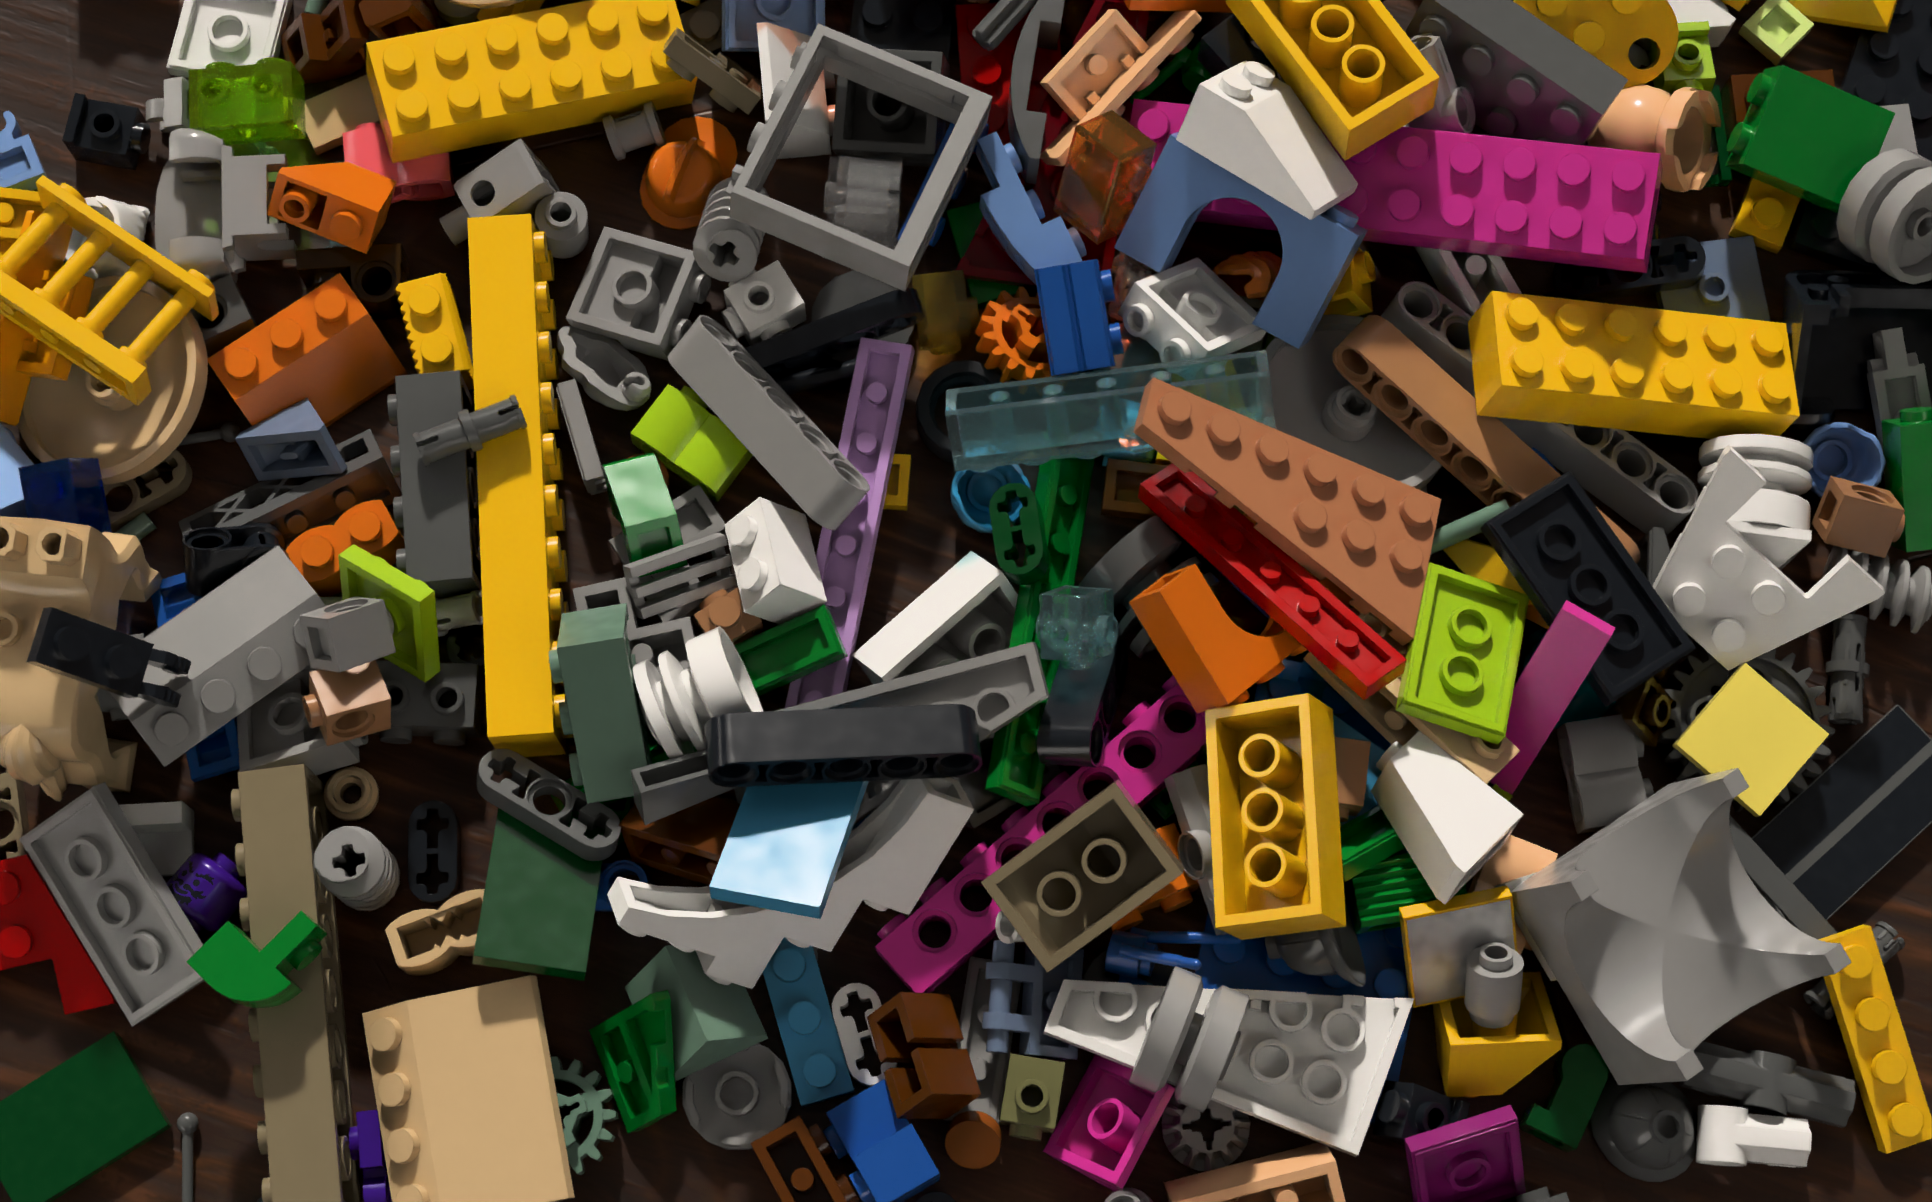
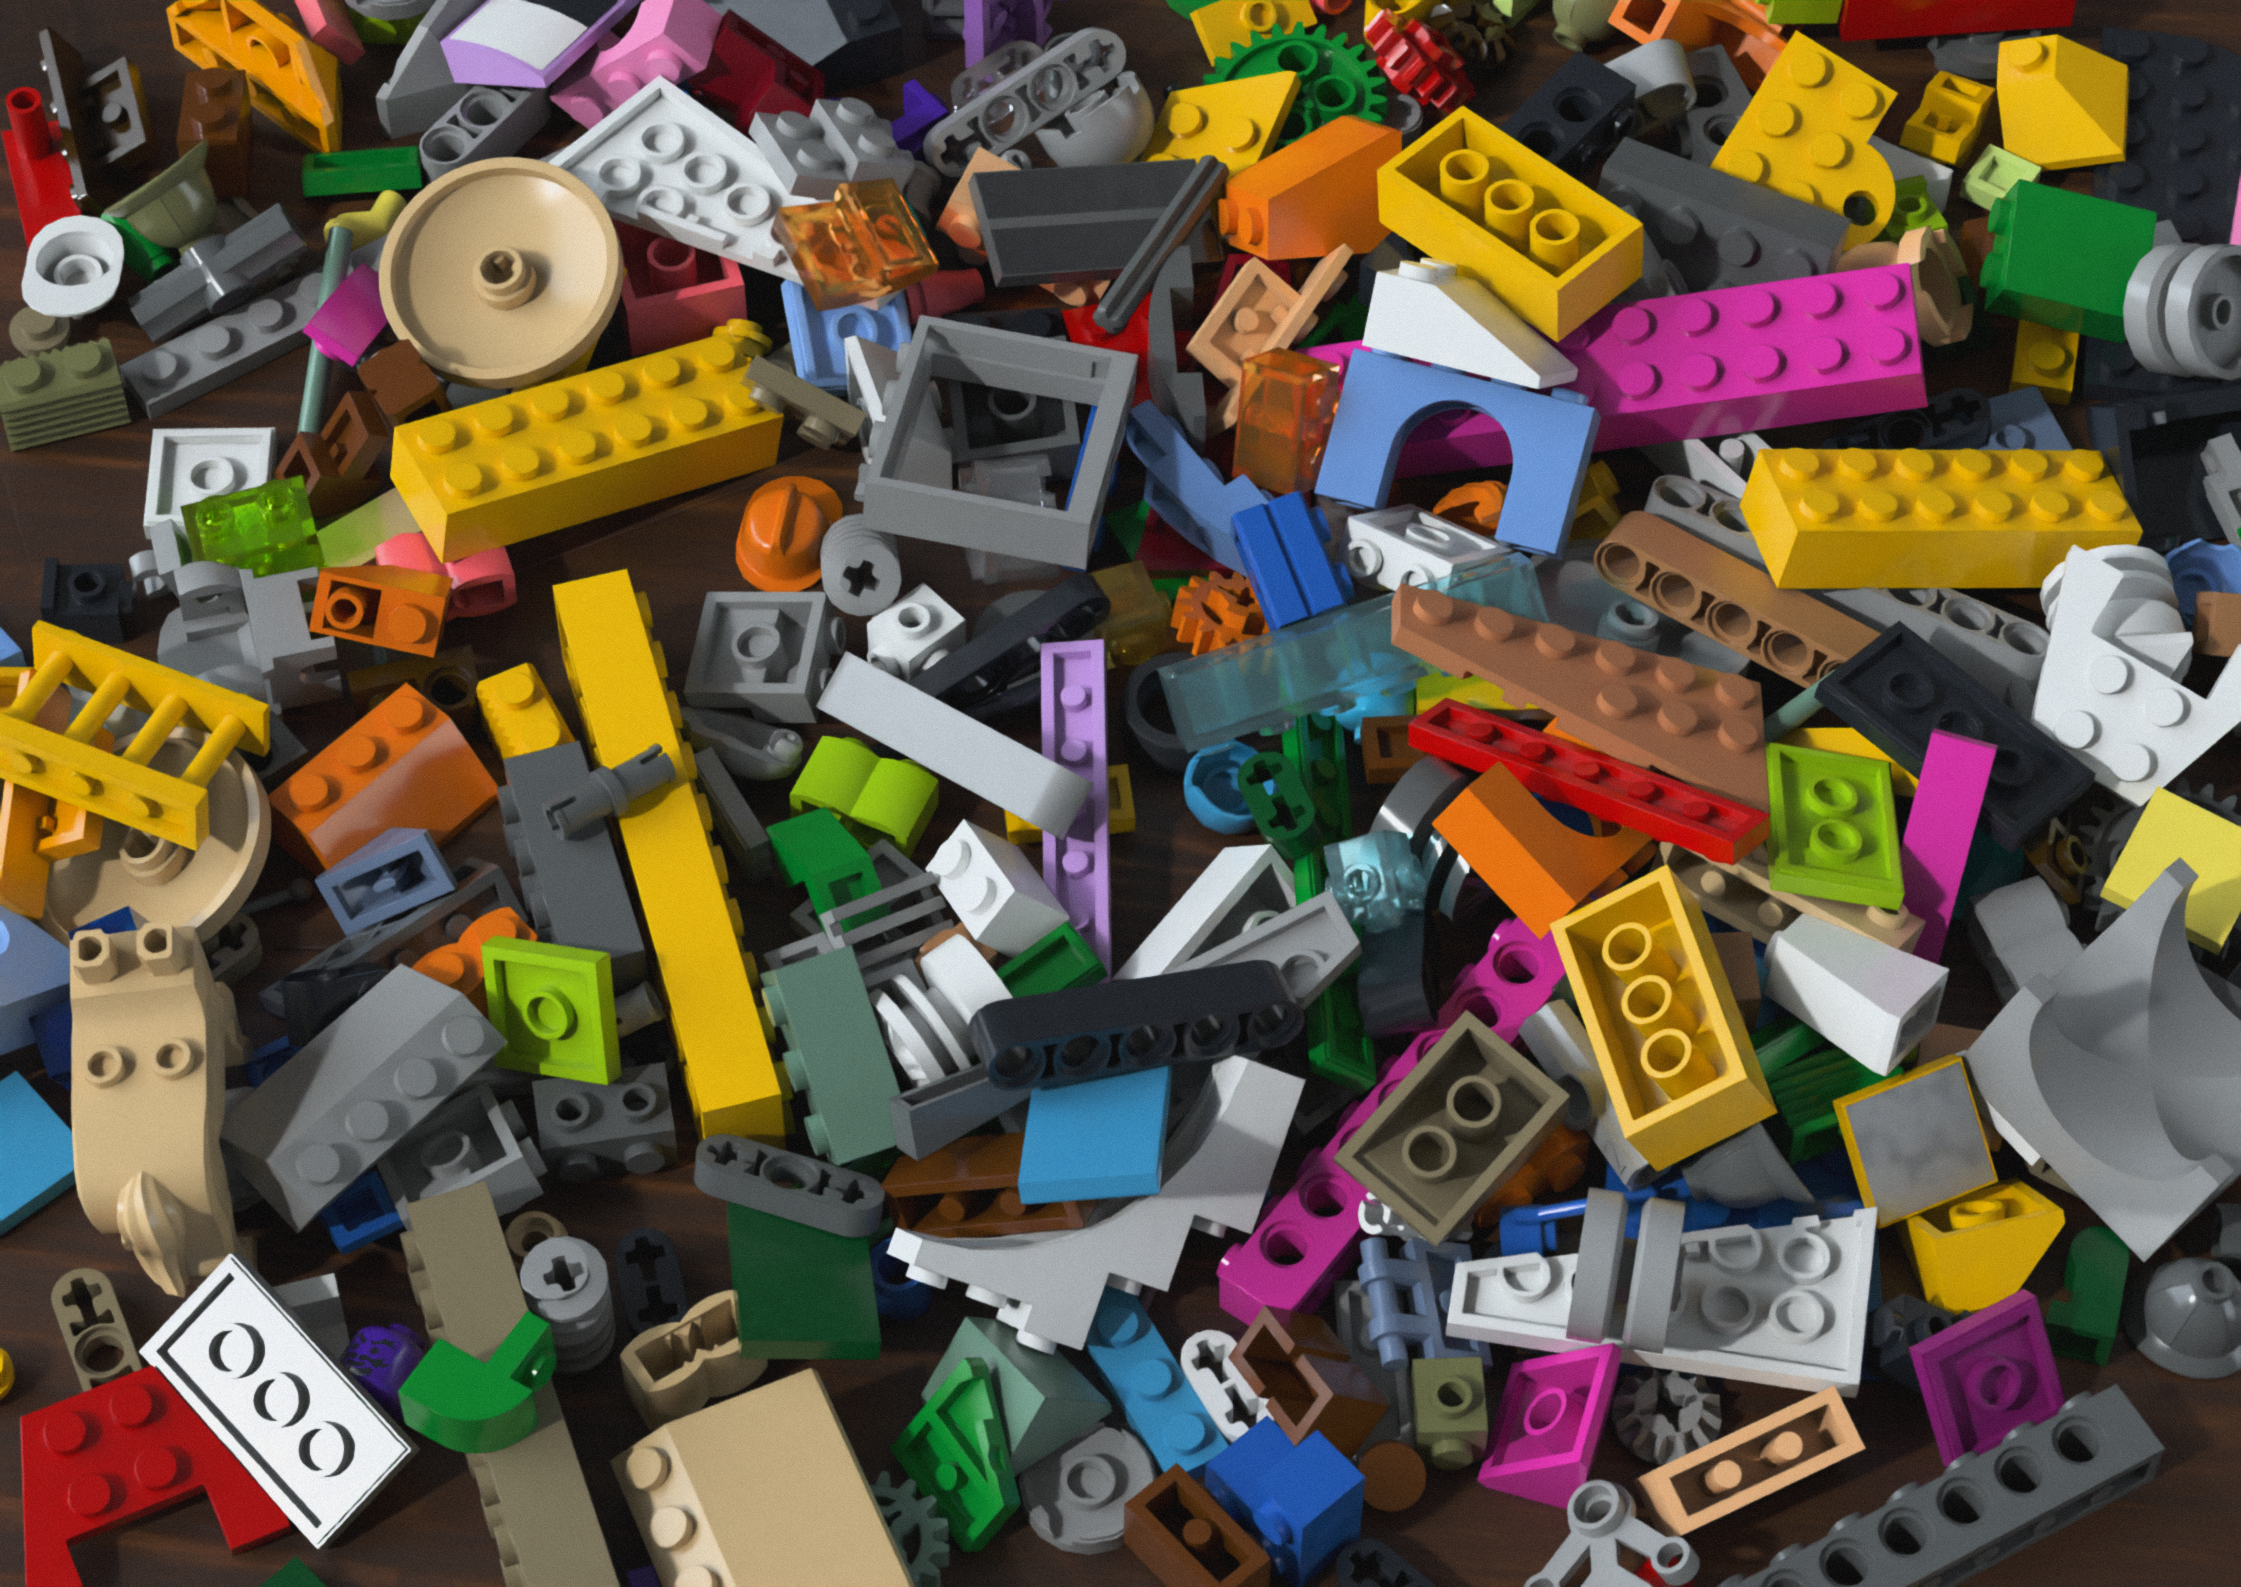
camera: 10 degrees left, 20 degrees down
black hinge [27,607,191,708] -> none
light grey brick [299,596,396,673] -> none
medium nougat brick [302,660,391,746] -> none
light grey torso [439,138,560,246] -> none
light grey brick [535,192,589,259] -> none
light grey bush [602,101,667,161] -> none
light grey brick [1464,942,1524,1029] -> none

